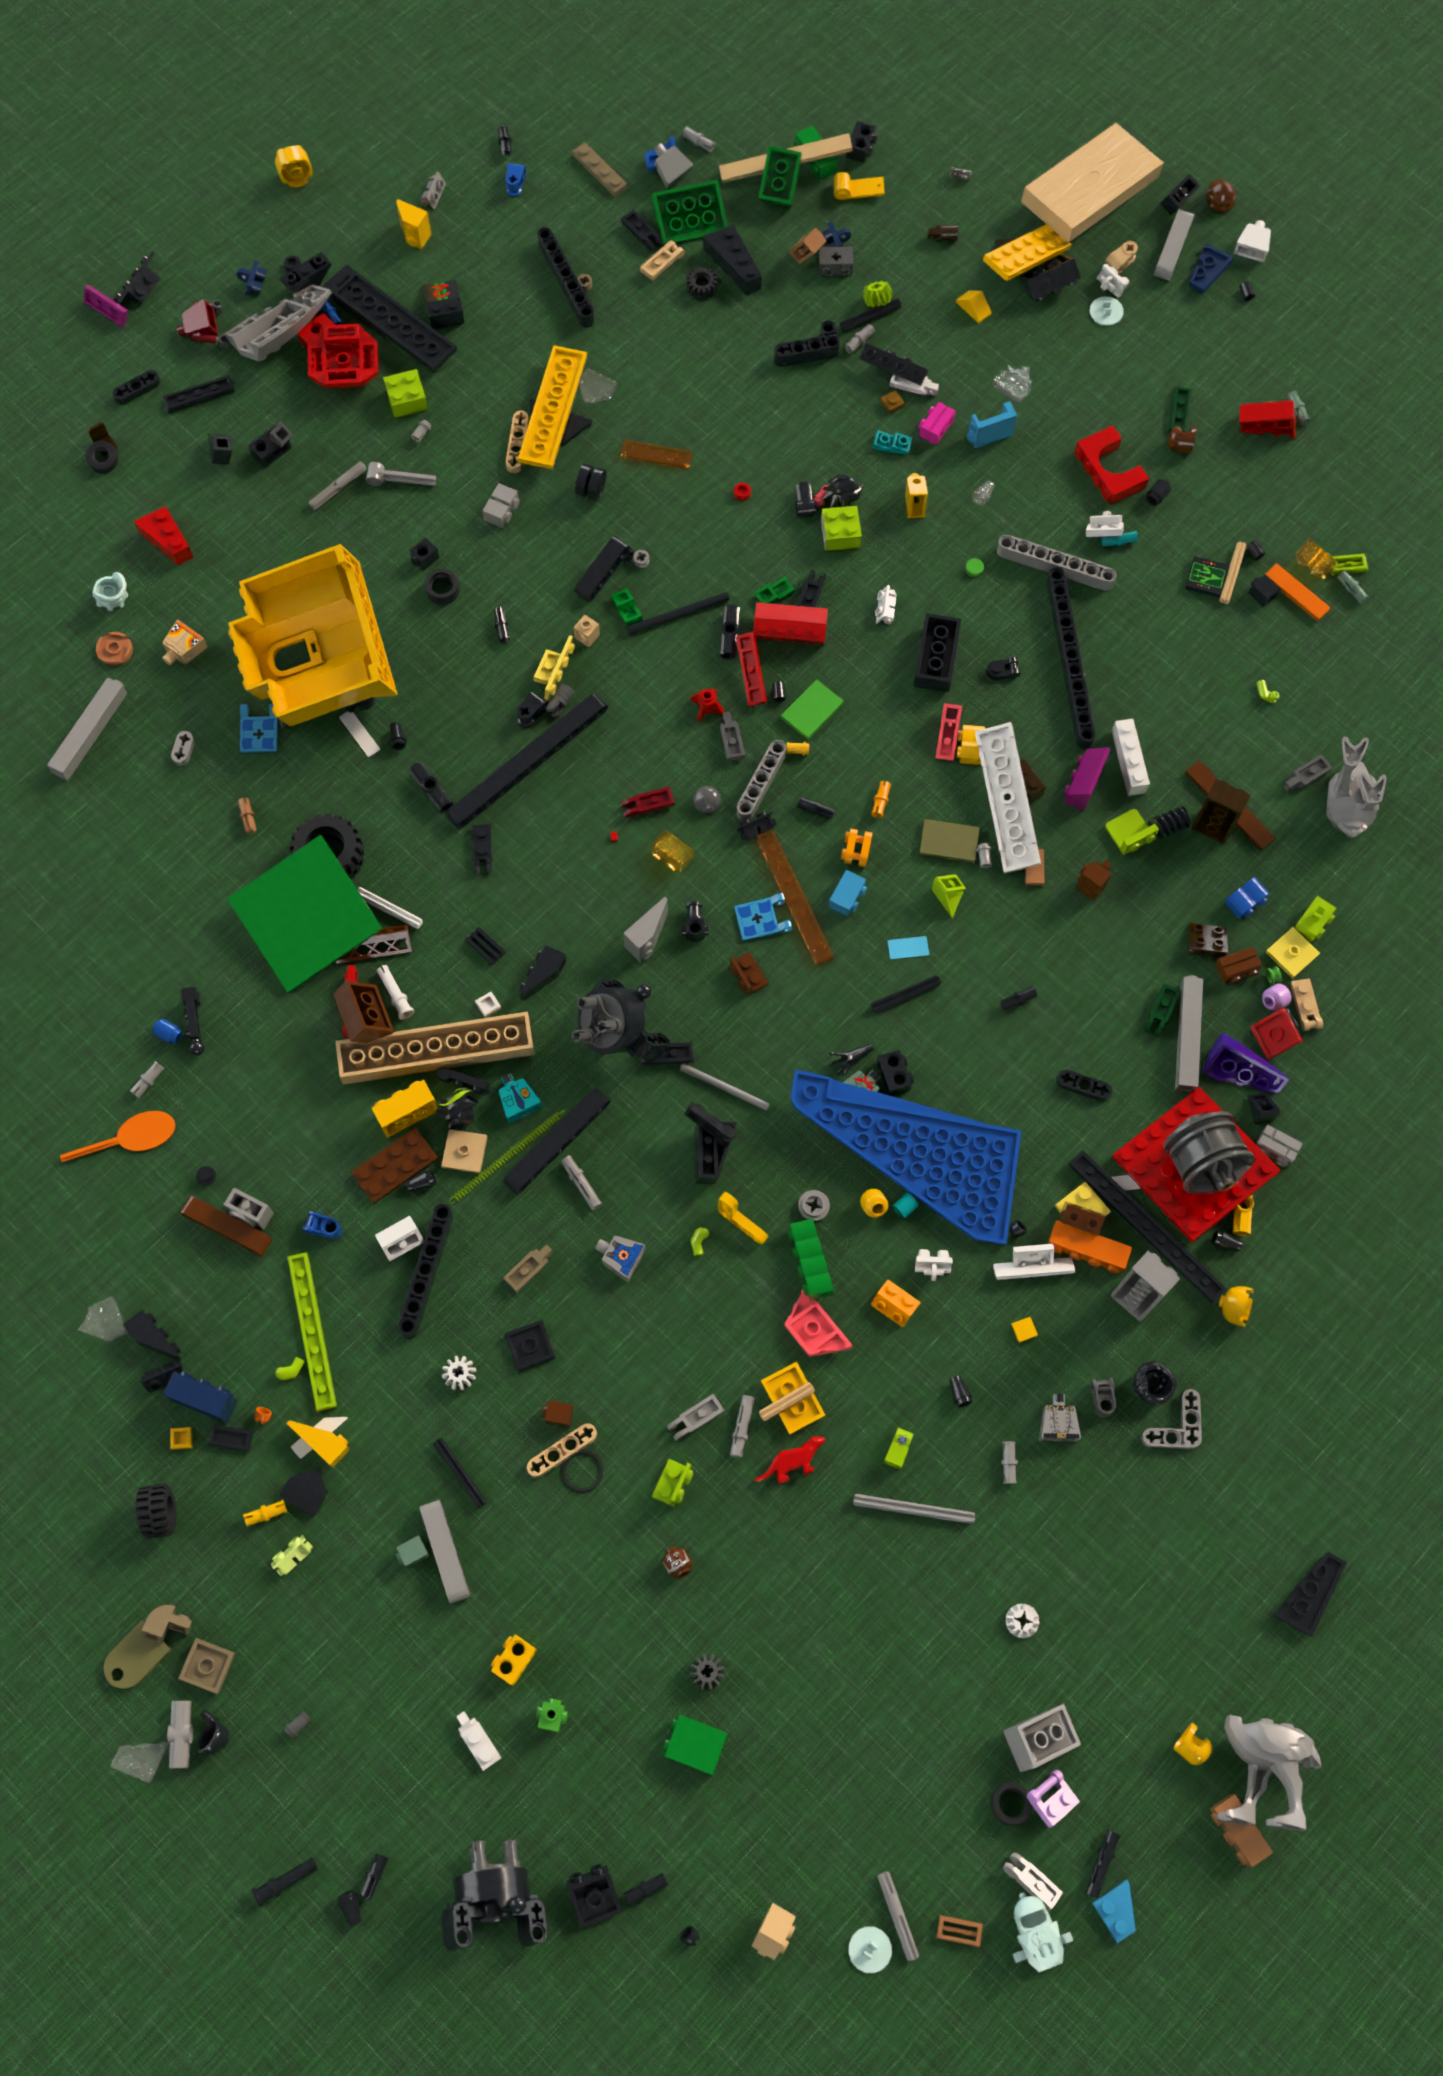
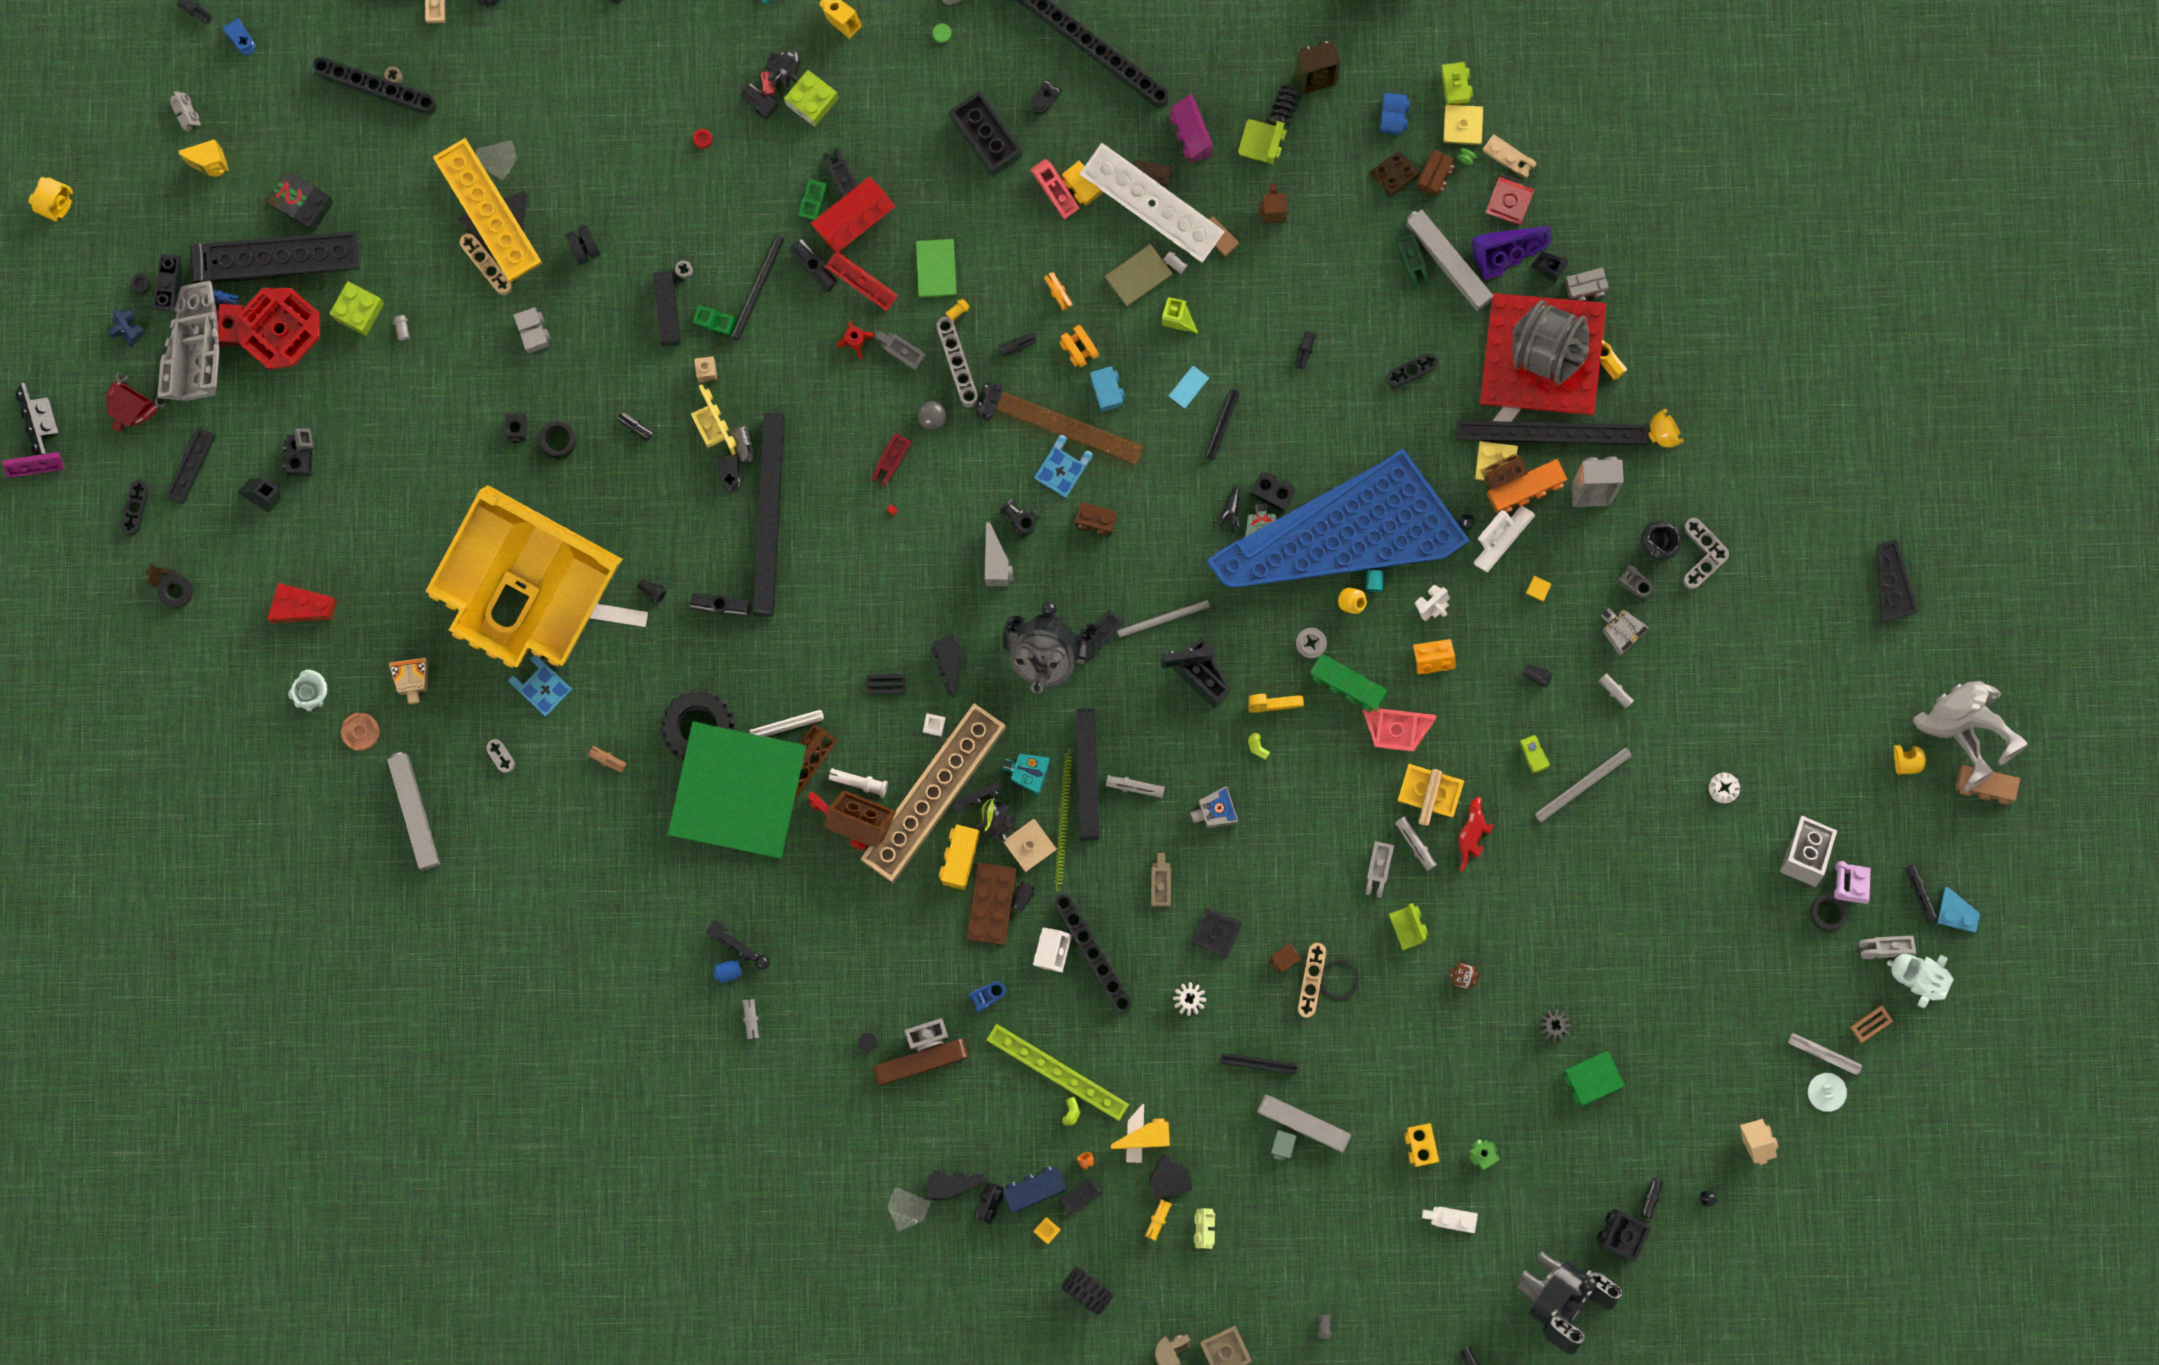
camera: 40 degrees left, 10 degrees up
orange piece [60,1111,175,1163] -> none
light grey axle [309,462,366,510] -> none
light grey axle [366,462,436,486] -> none
black hinge [472,824,493,874] -> none
clear orange tile [621,440,693,469] -> none
clear yellow brick [651,830,695,873] -> none
black hinge [772,682,786,703] -> none
white hinge [875,585,897,624] -> none
white brick [1111,719,1150,796] -> none
reddish brown tile [1185,760,1275,851] -> none
black cone [1211,1230,1243,1252] -> none
lavender head [1262,984,1291,1011] -> none

